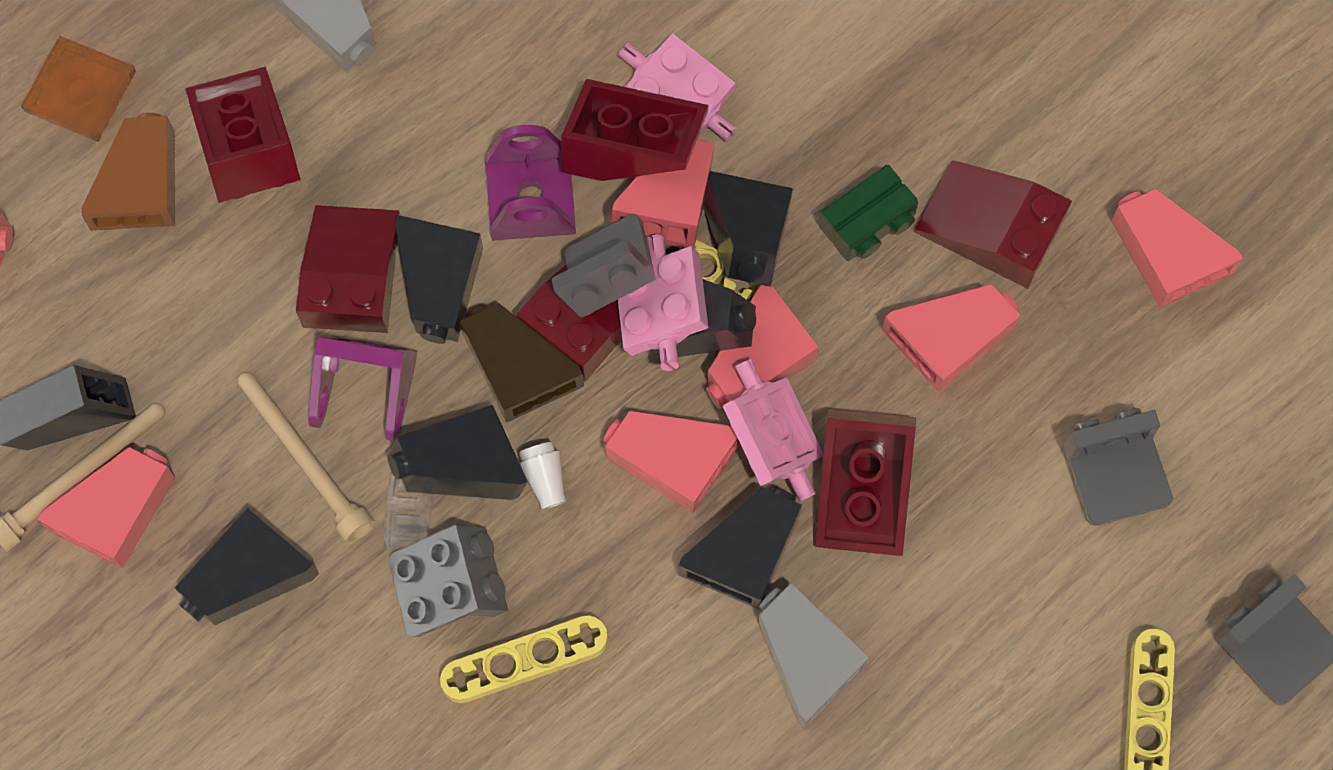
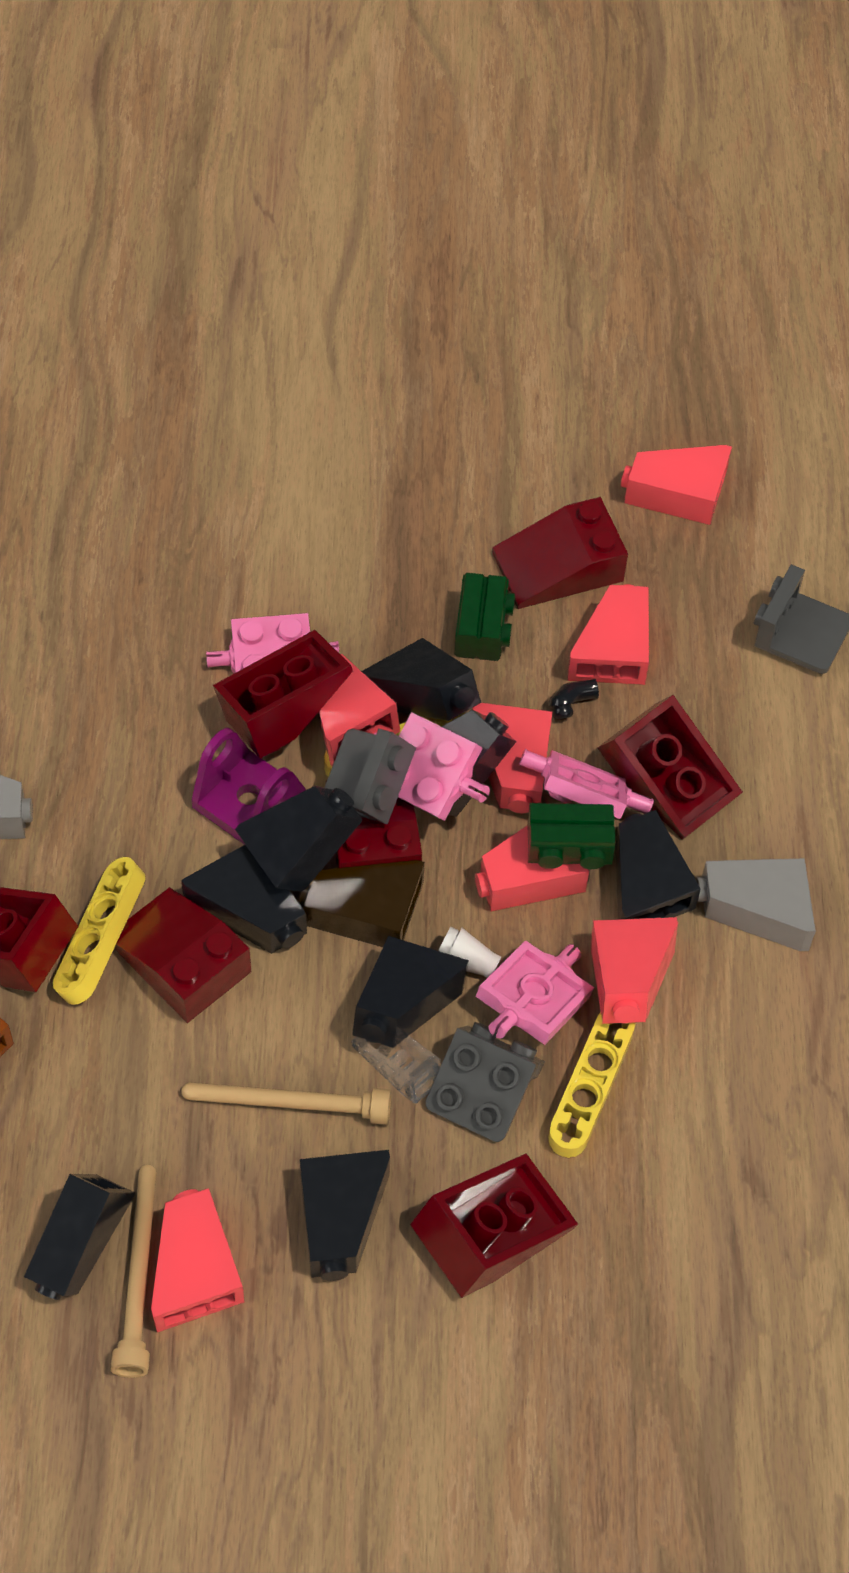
camera: 50 degrees left, 15 degrees down
magenta hose [308,337,418,441] -> none
none -> light yellow beam [53,857,145,1005]
none -> black slope [235,786,363,892]
none -> dark red slope [410,1153,578,1298]
none -> bright pink plate [475,940,594,1045]
none -> dark green brick [527,803,615,869]
none -> black arm [549,679,599,719]
none -> coral slope [591,917,678,1024]

